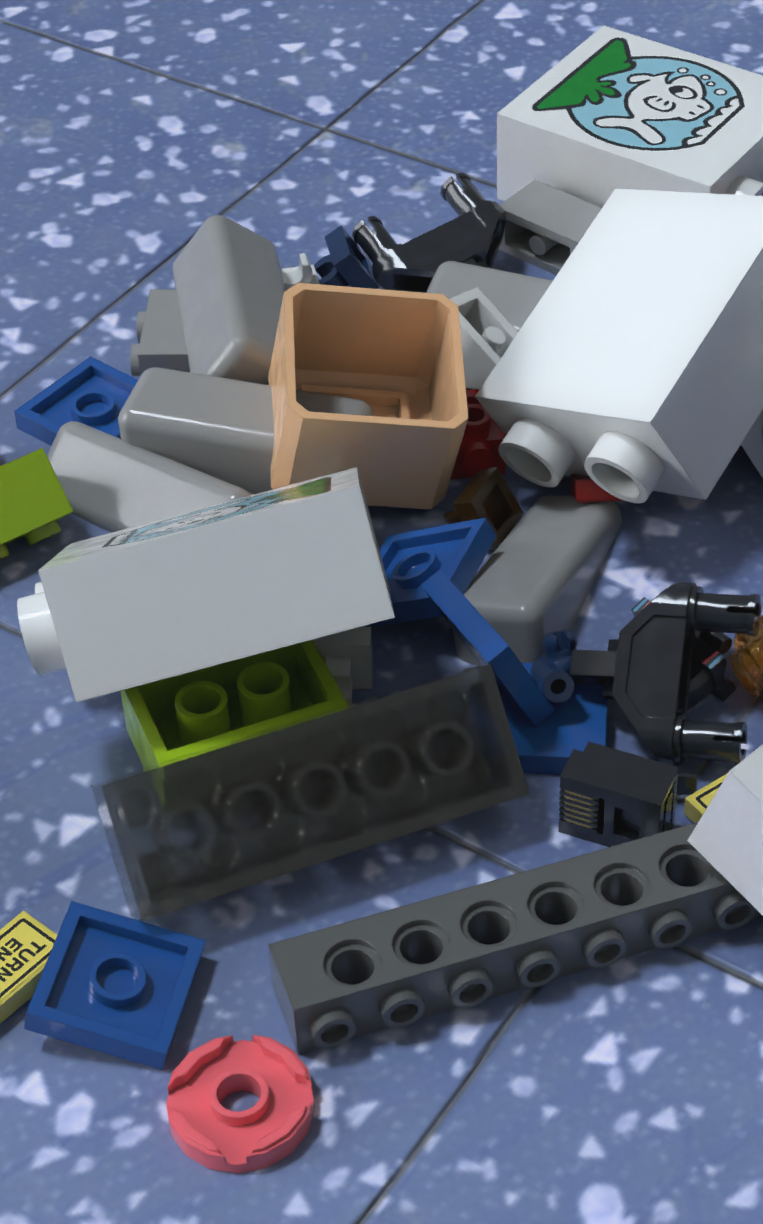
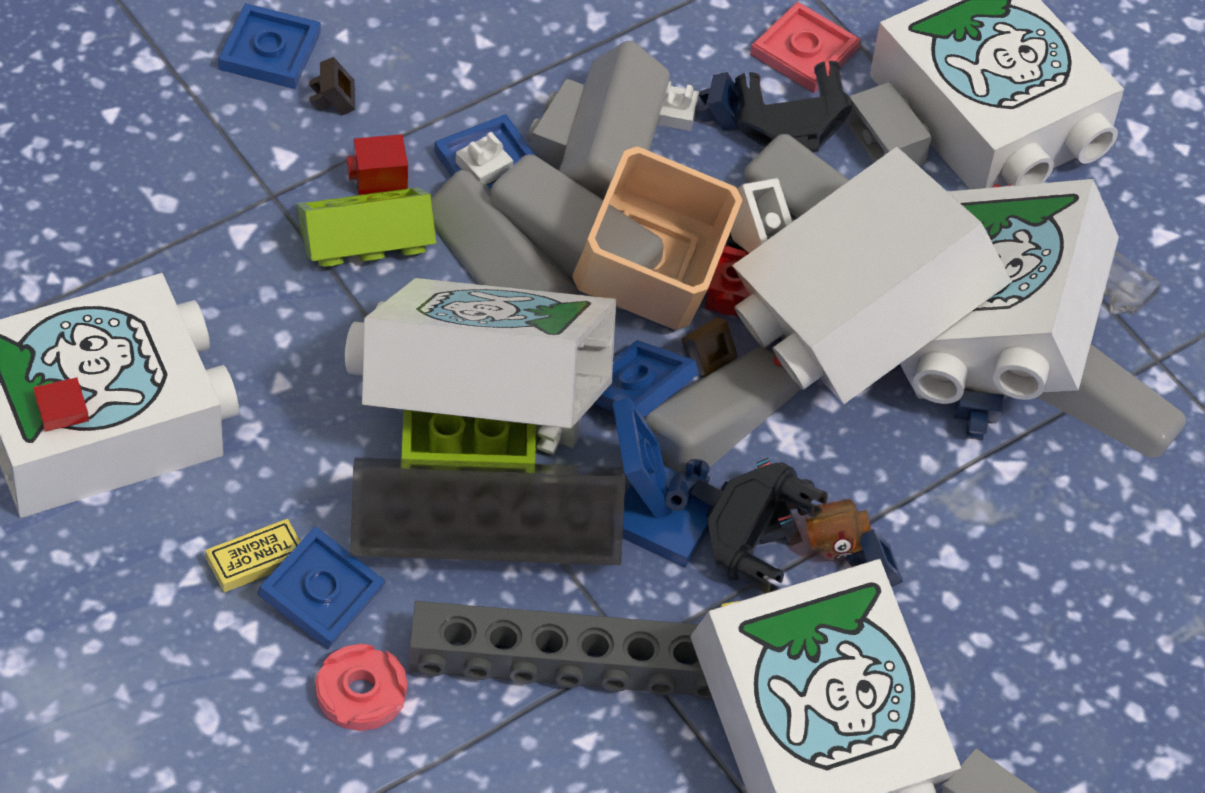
camera: 15 degrees right, 10 degrees up
black piece [558,741,698,847] -> none
none -> white tile [455,132,513,185]
none -> coral tile [750,1,861,93]

